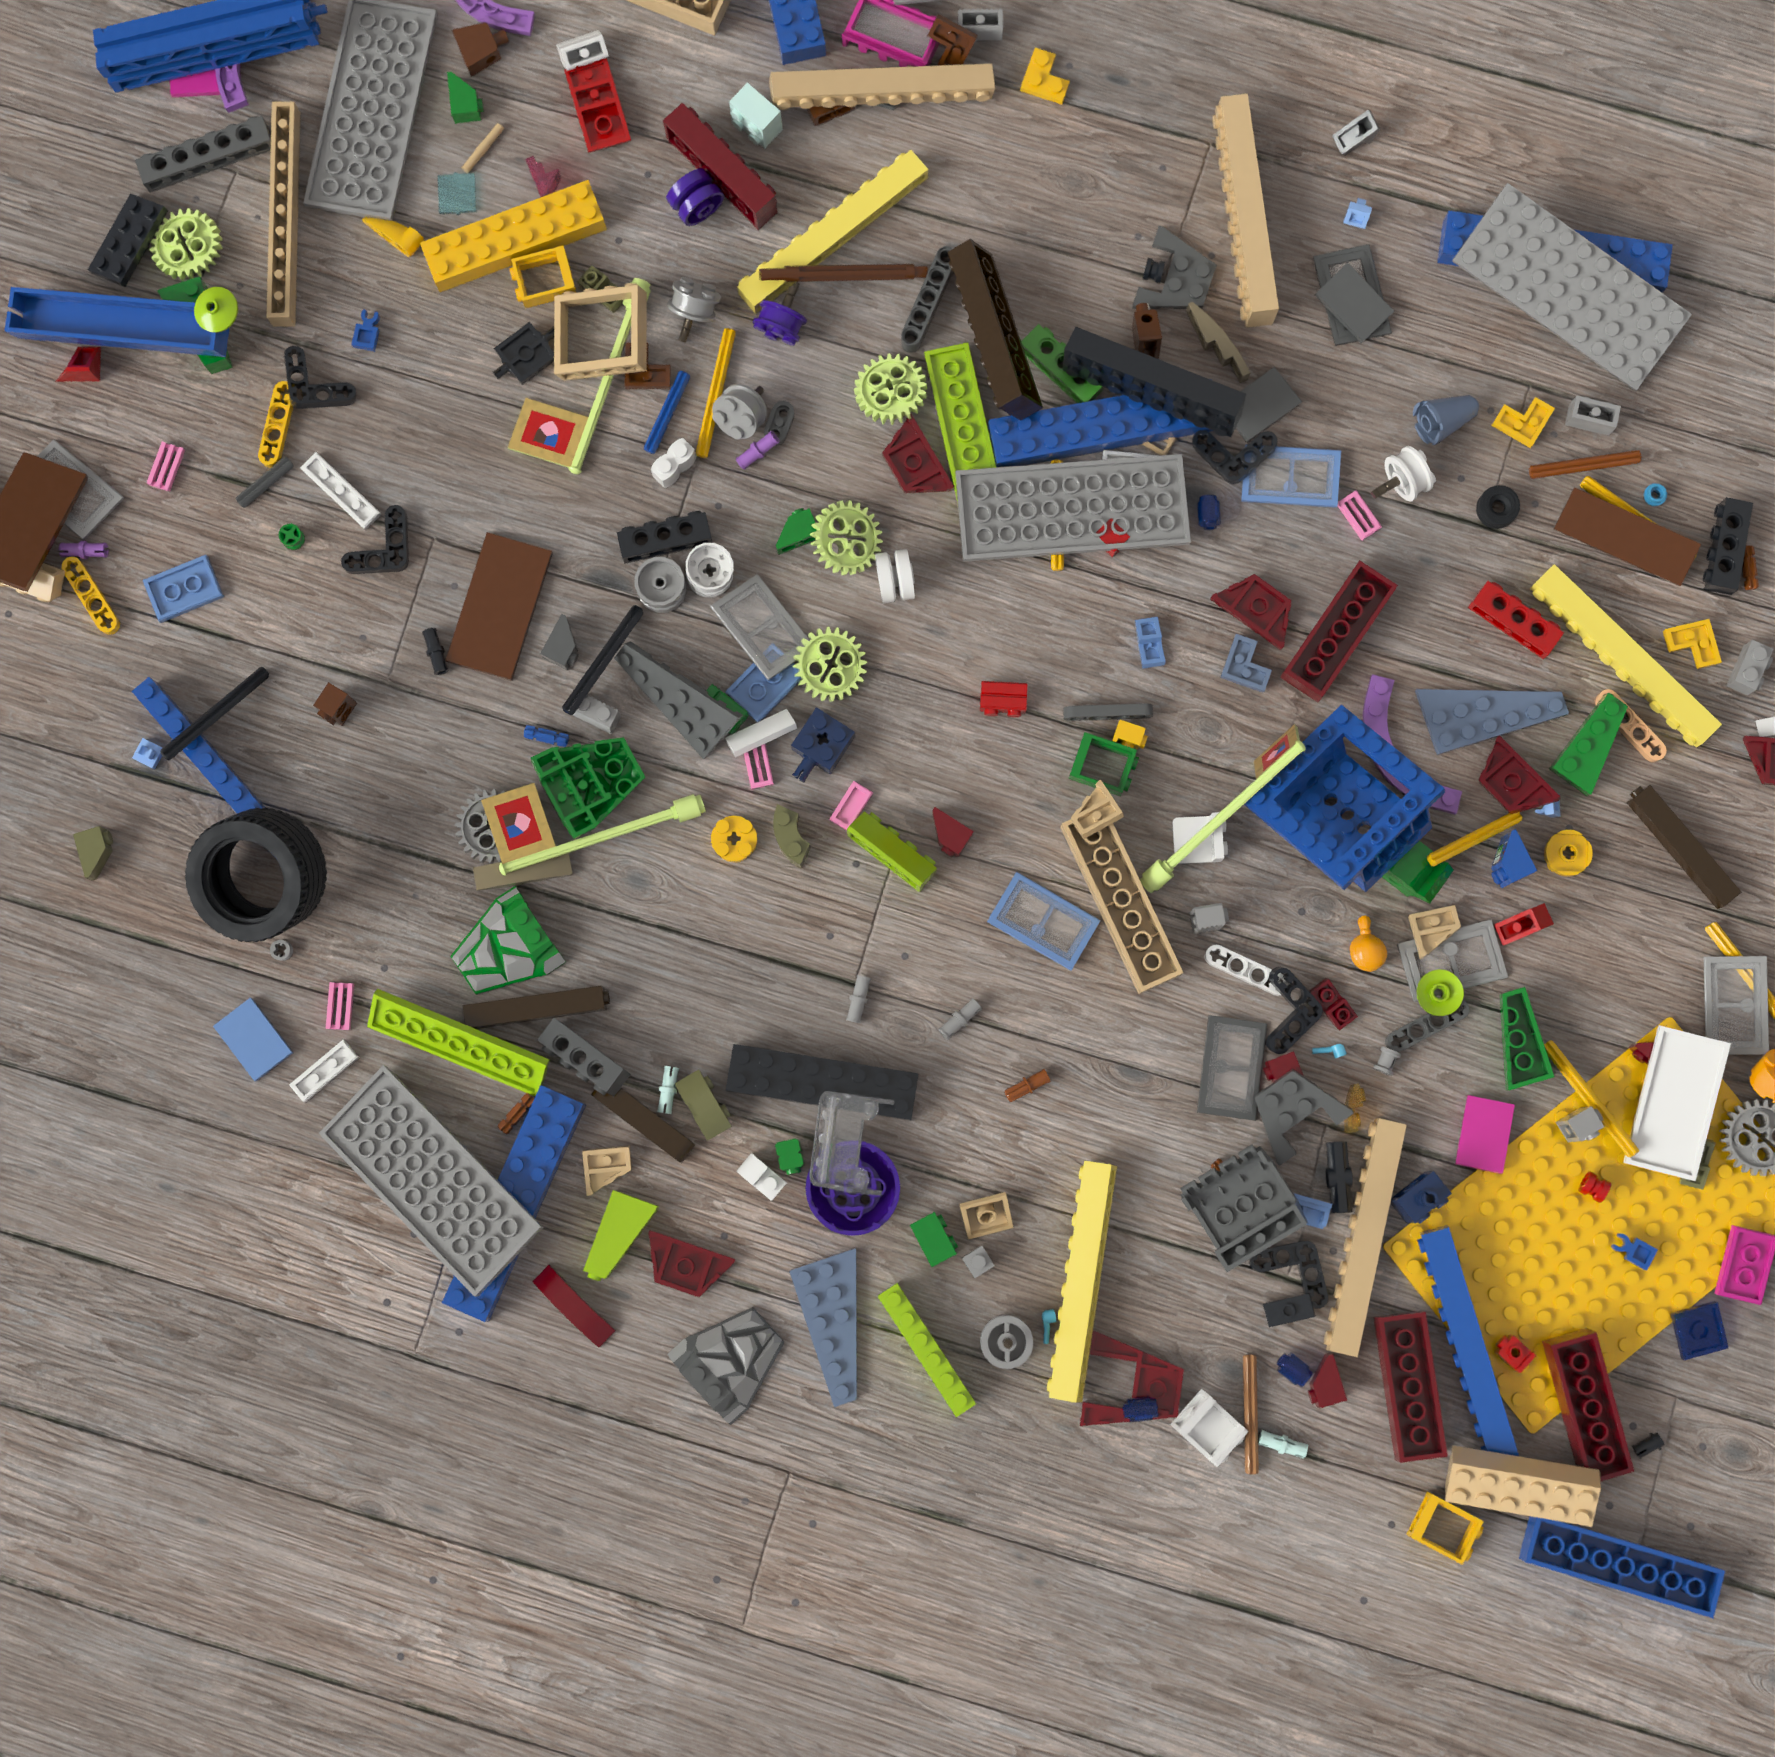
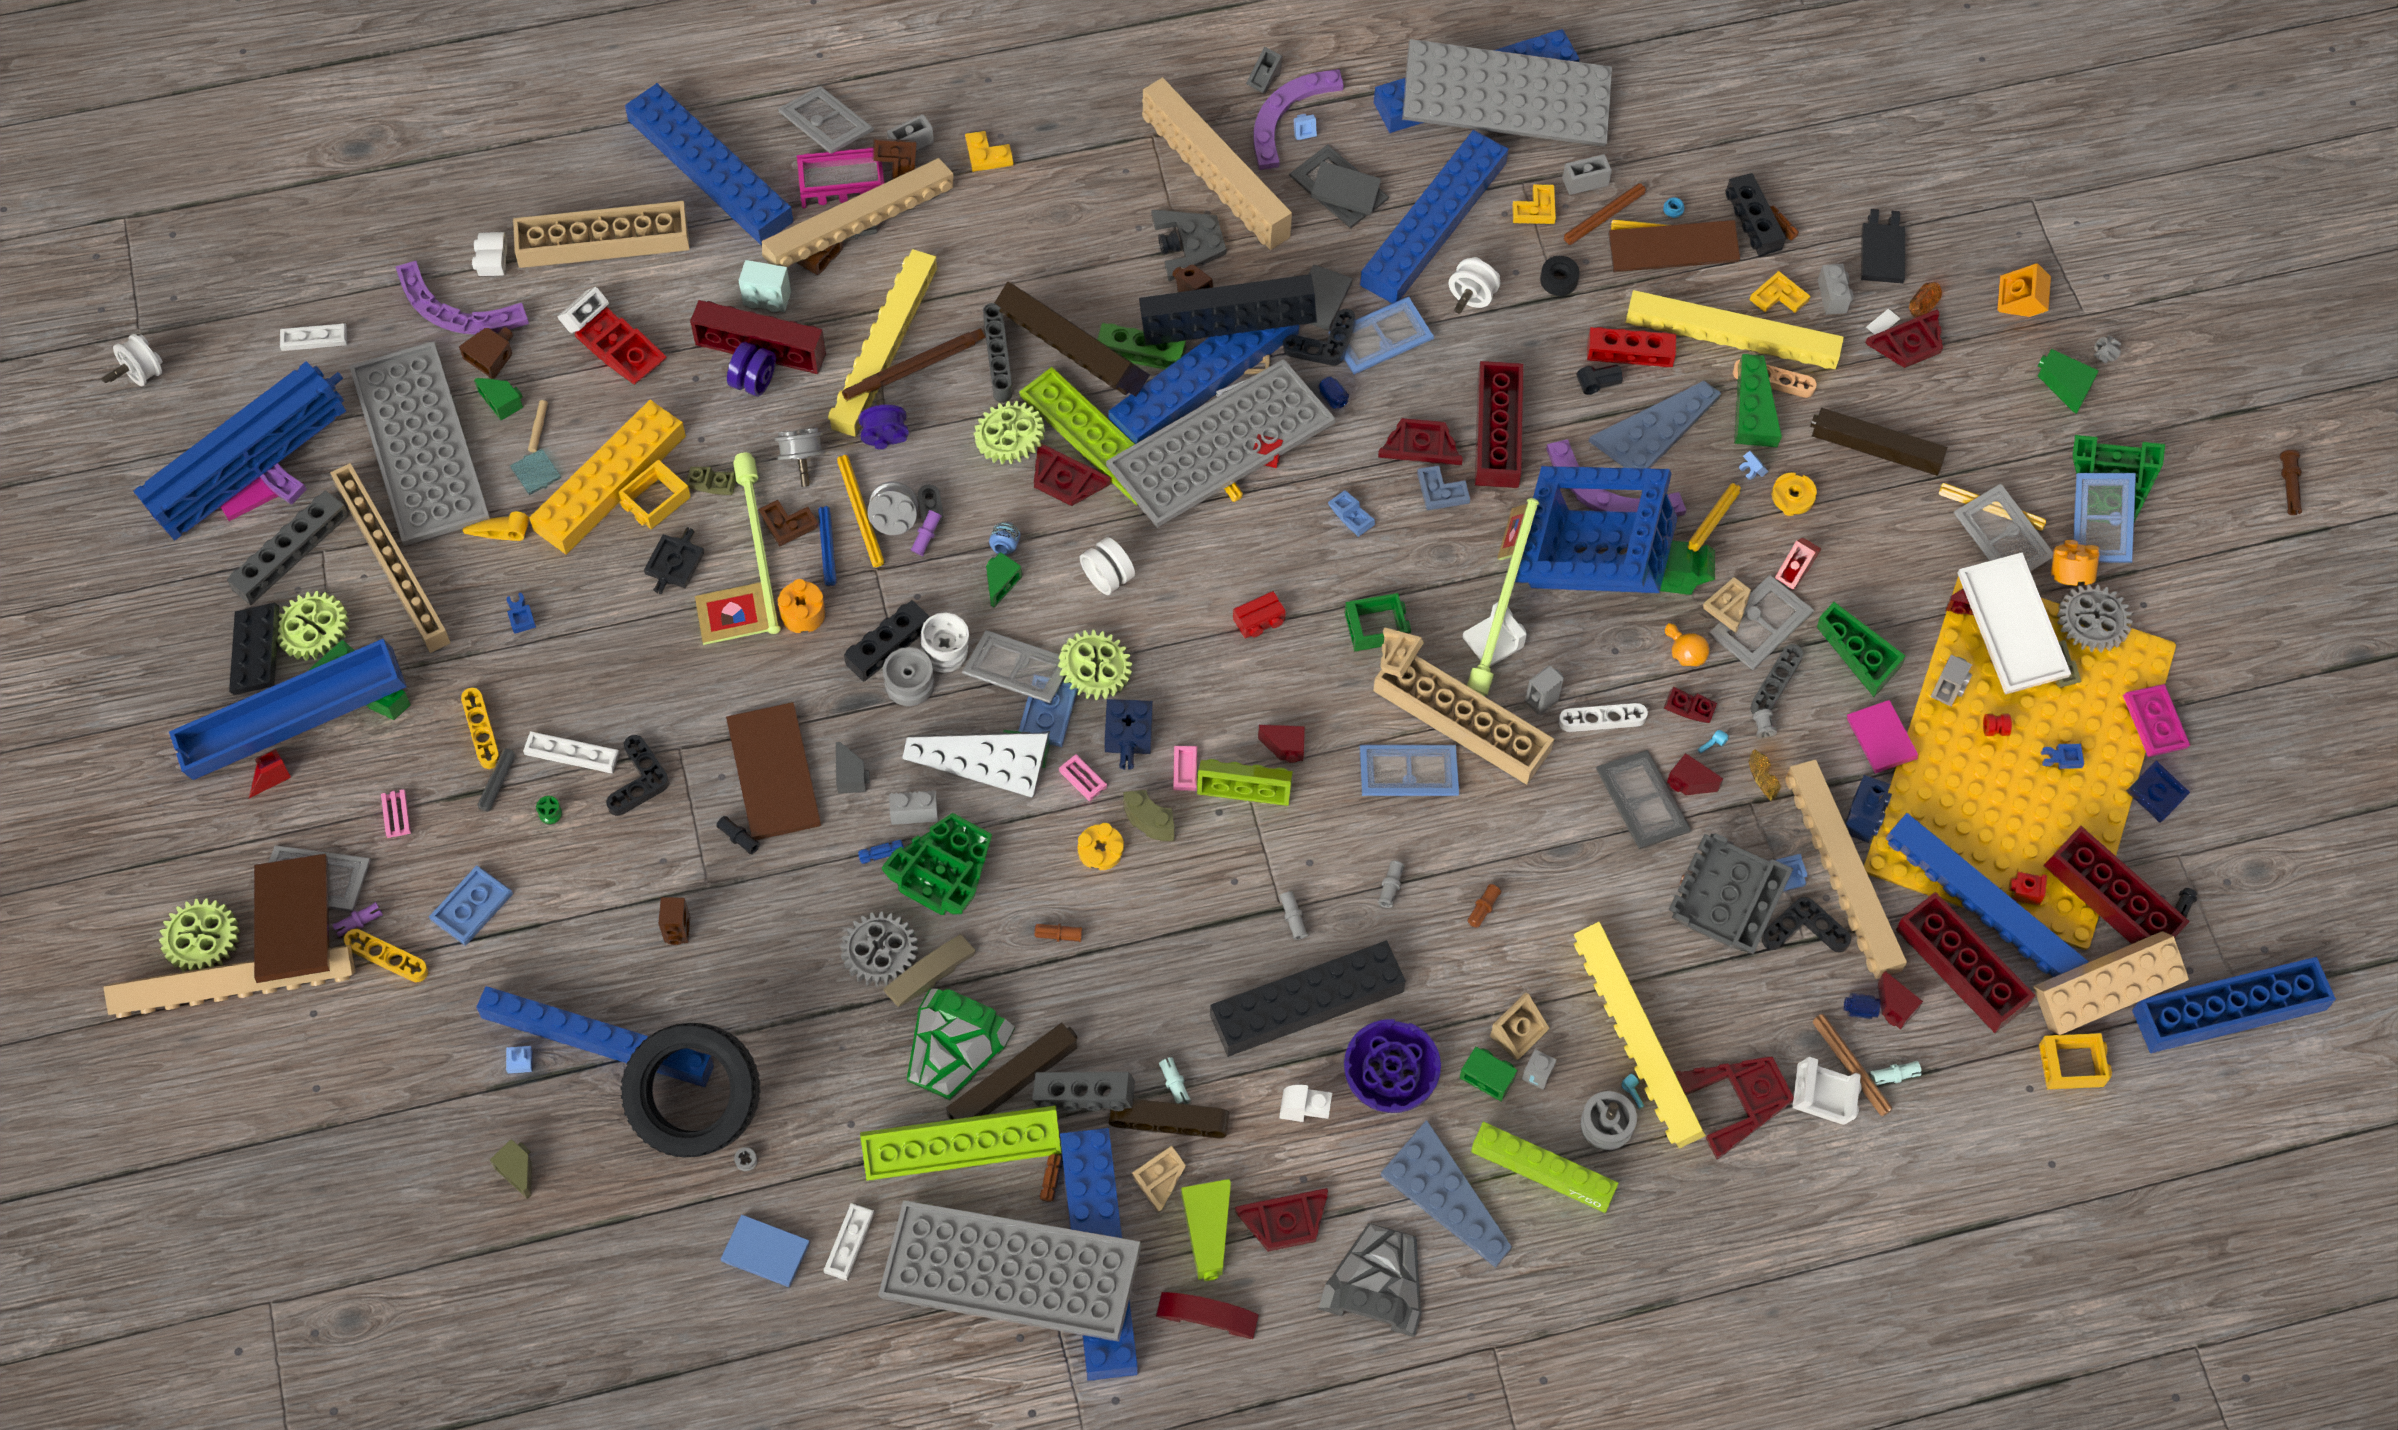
camera: 35 degrees left, 20 degrees down
black axle [160,667,269,761] -> none
lime dish [194,287,238,333] -> none
black beam [284,346,356,409] -> none
bright pink tile [326,982,354,1030] -> none
flag [481,783,706,876] -> none
clear pink slope [525,156,561,197] -> none
tan window [554,283,647,381] -> none
black axle [562,605,643,715] -> none
white brick [651,438,696,488] -> none
olive brick [675,1070,732,1141] -> none
white tile [725,709,797,757] -> none
green brick [775,1138,805,1175] -> none
clear windscreen [809,1091,894,1196] -> none
yellowish green gear [810,500,883,575] -> none
dark grey beam [1063,704,1153,721] -> none
yellow brick [1112,720,1148,749] -> none
clear blue brick [1123,1396,1158,1423] -> none
dark tan slope [1186,302,1251,383] -> none
dark grey wing [1255,1069,1354,1166] -> none
black plate [1263,1293,1316,1327] -> none
black beam [1266,966,1323,1054] -> none
black piece [1325,1141,1353,1214] -> none
bright pink tile [1338,490,1382,541] -> none
sand blue cone [1413,395,1479,445] -> none
lime dish [1416,969,1464,1016] -> none
dark red wing [1479,735,1561,814] -> none
blue slope [1491,829,1537,889] -> none
yellow axle [1544,1040,1639,1158] -> none
none -> light orange brick [778,579,825,633]
none -> medium blue head [989,522,1021,555]
none -> dark orange axle [1035,923,1082,942]
none -> medium lavender plate [1253,69,1344,170]
none -> blue brick [1360,130,1509,303]
none -> black piece [1576,364,1623,395]

